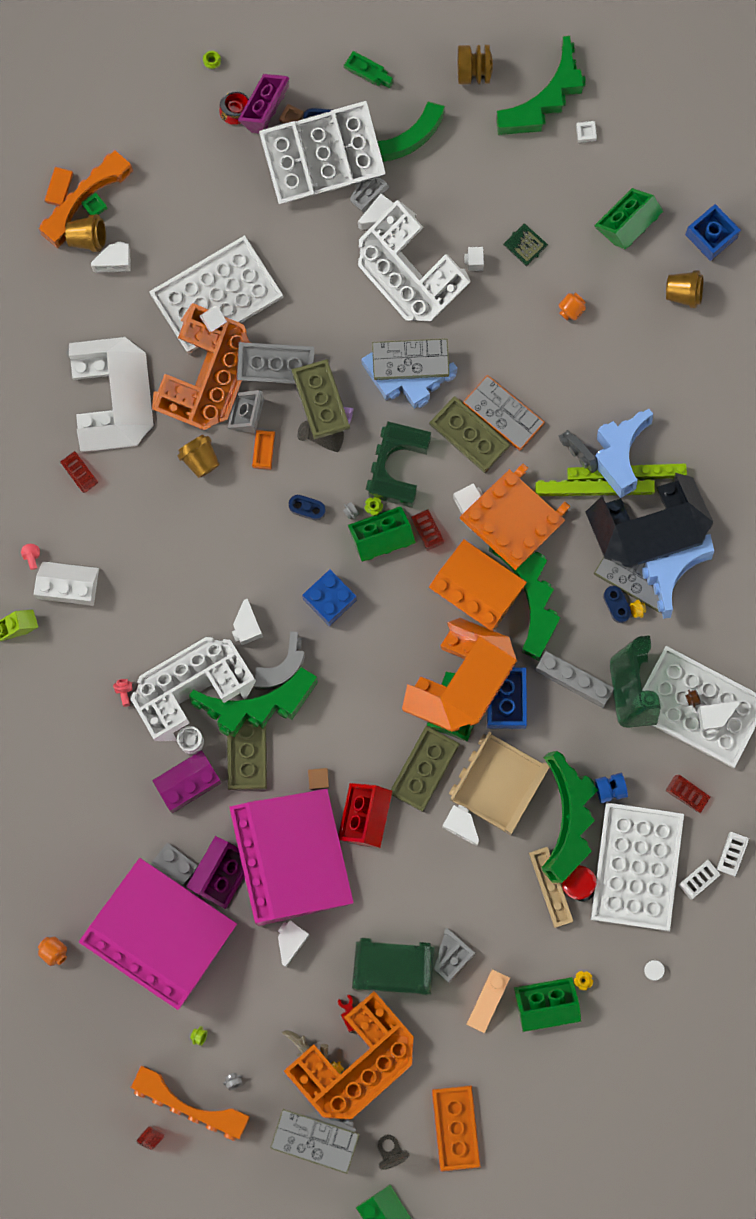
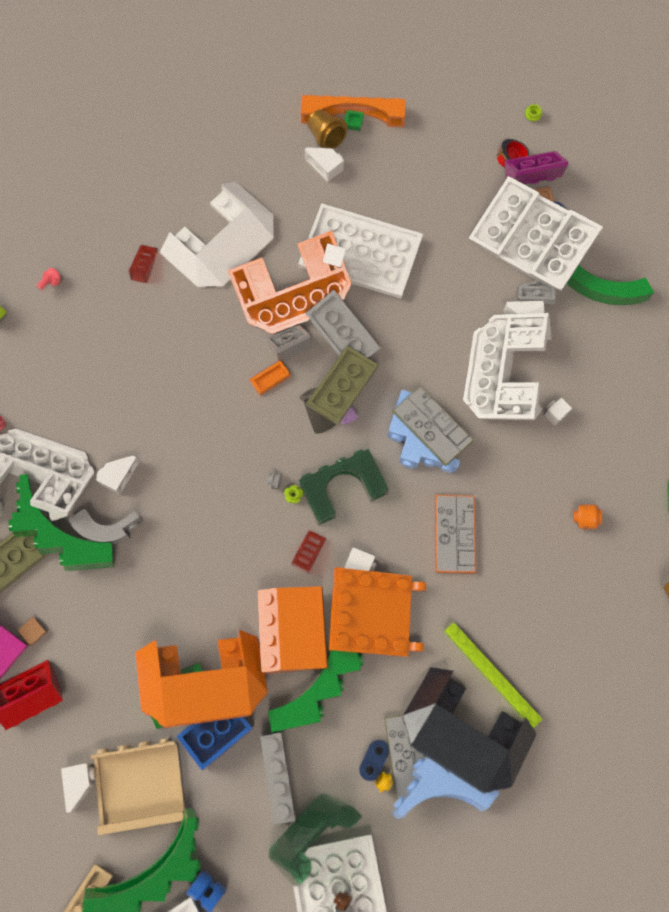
camera: 45 degrees right, 5 degrees down
white slope [33,561,99,606] -> none
orange tile [44,167,73,206] -> none
pearl gold piece [177,435,220,478] -> none
dark blue plate [288,495,326,520] -> none
blue brick [302,569,357,626] -> none
green hinge [344,51,394,88] -> none
green slope [348,506,416,562] -> none
olive tile [391,726,460,812] -> none
olive tile [429,396,510,473] -> none
piece [503,223,548,266] -> none
lime piece [535,479,655,496] -> none
dark grey hinge [559,430,598,473] -> none
light blue arch [595,409,653,498] -> none

